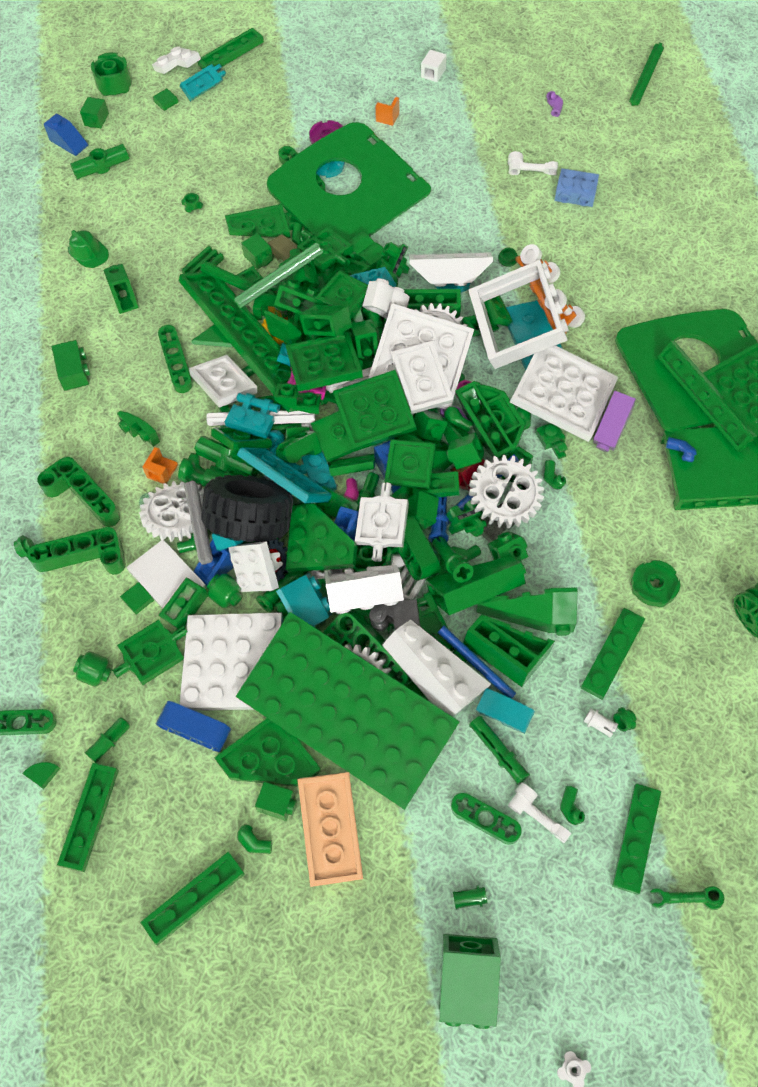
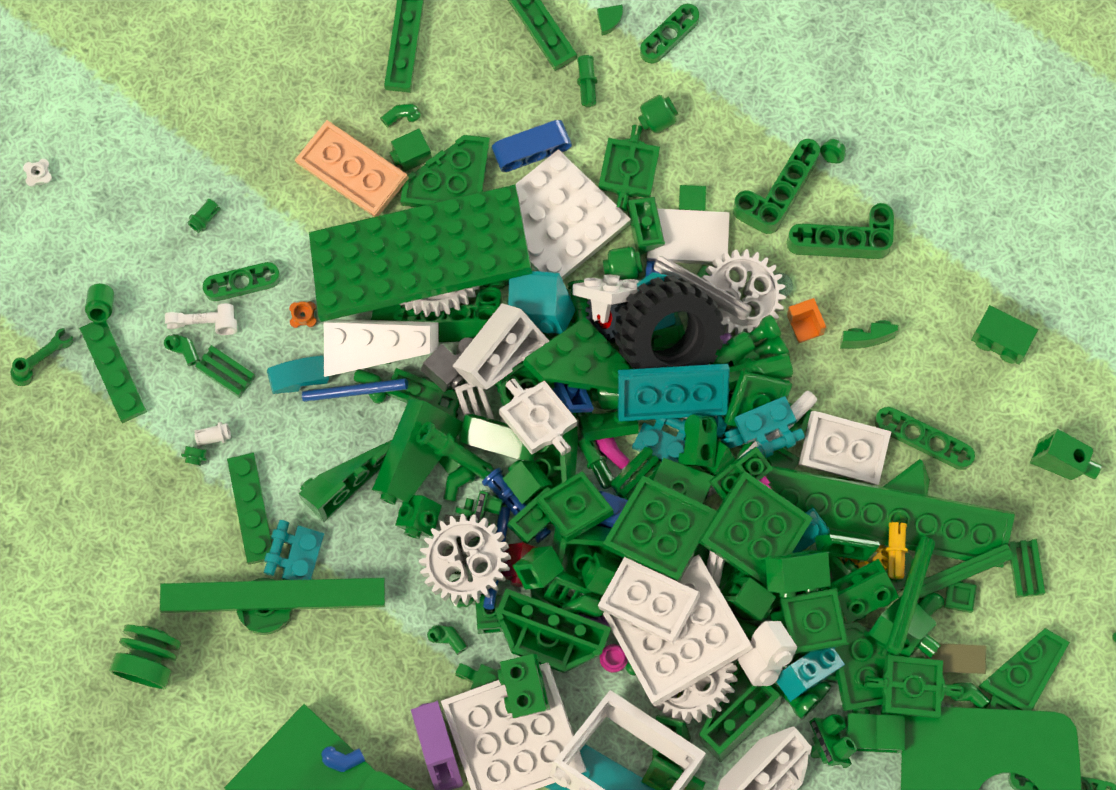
camera: 135 degrees right, 10 degrees up
green brick [241,233,273,270] -> none
slope [439,934,501,1029] -> none
green wedge [463,614,555,687] -> none
green pin [469,716,530,785] -> none
none -> green brick [85,283,114,323]
none -> green tile [160,578,385,613]
none -> green tile [195,345,256,398]
none -> teal plate [263,520,325,580]
none -> orange plate [289,301,316,328]
none -> green brick [497,654,550,718]
none -> yellow axle [886,522,908,579]

